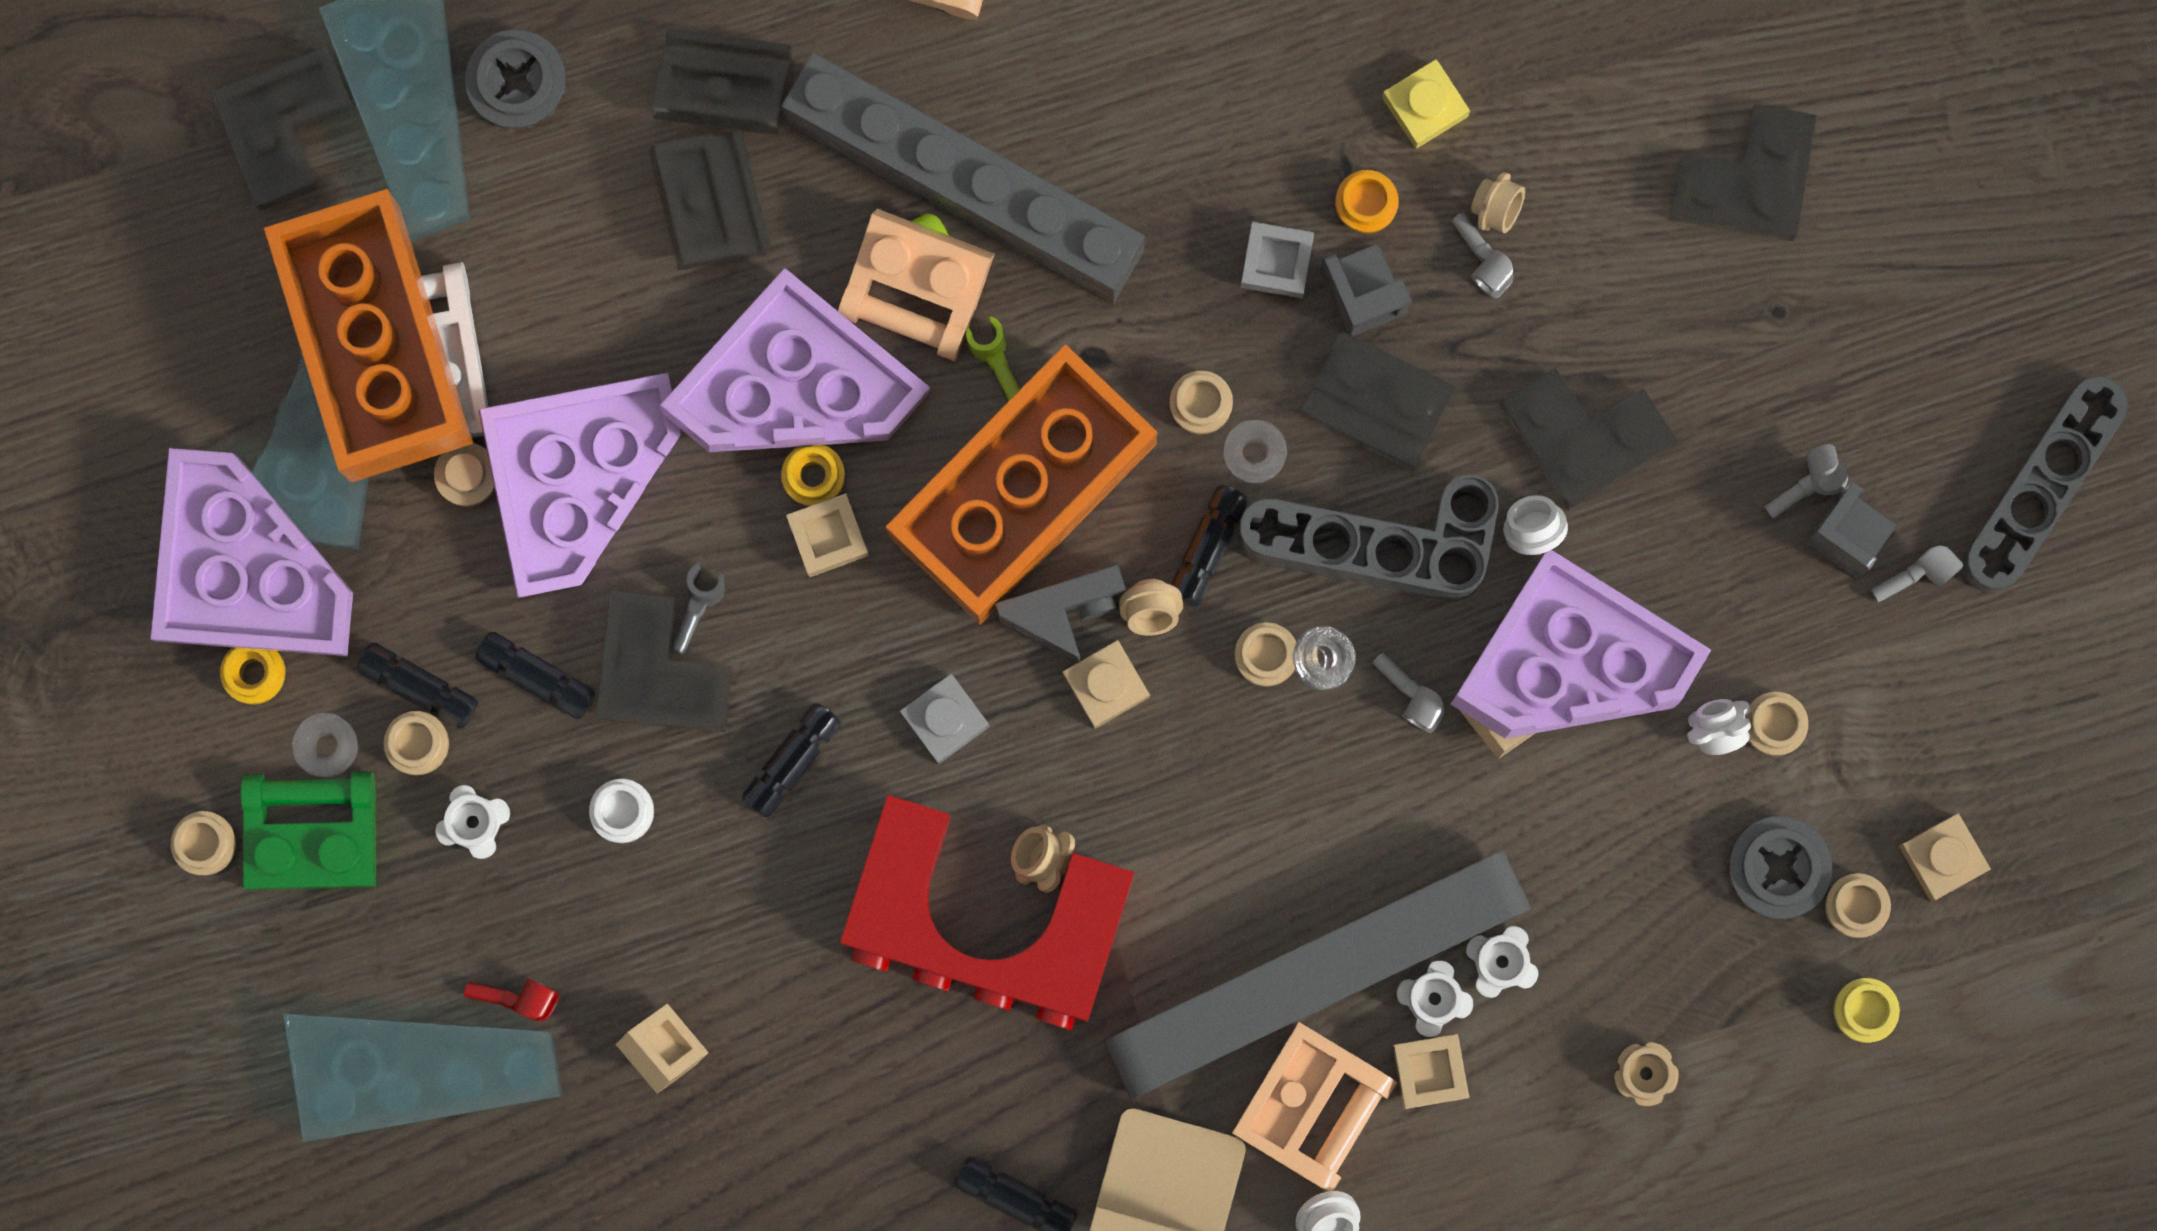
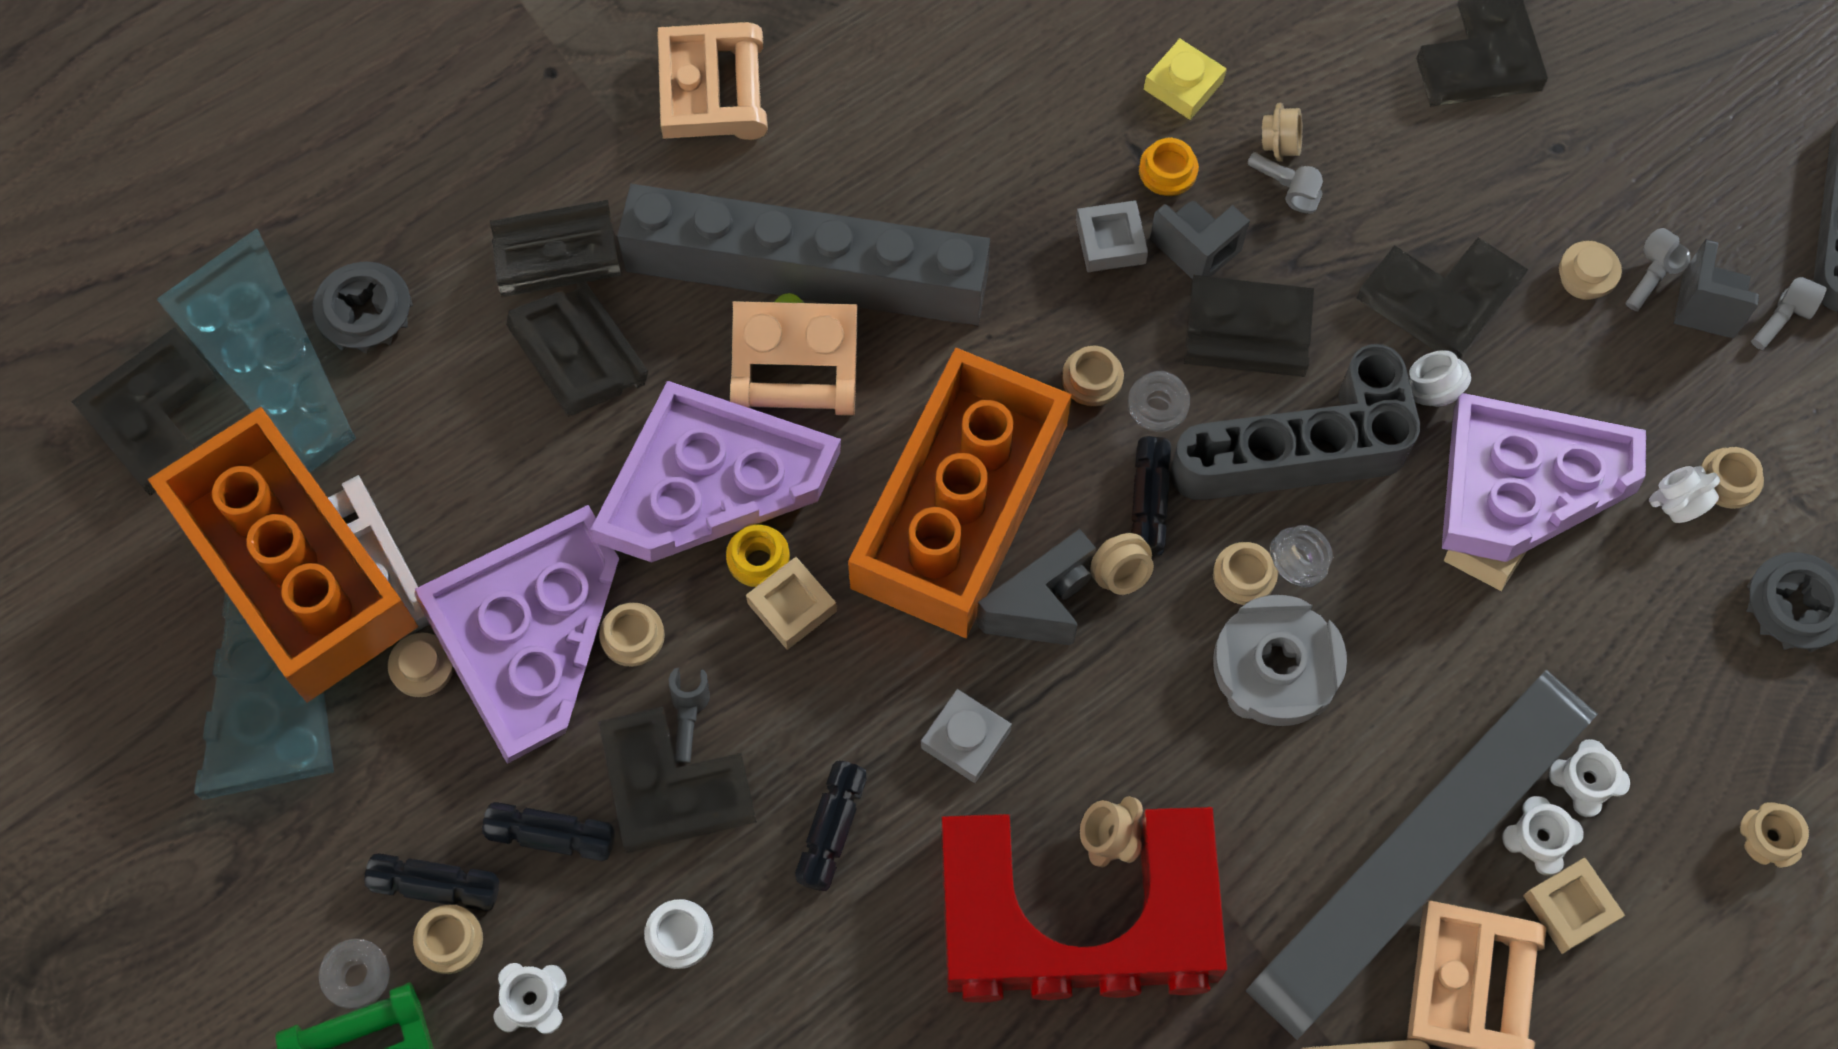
camera: 20 degrees left, 15 degrees down
lavender plate [151,448,353,656] -> none
yellow plate [220,647,286,705] -> none
lime hand [966,316,1020,401] -> none
tan plate [1063,640,1150,729] -> none
light grey hand [1372,652,1445,734] -> none
none -> tan plate [599,603,665,666]
none -> light grey plate [1213,595,1347,726]
none -> tan plate [1559,241,1622,300]

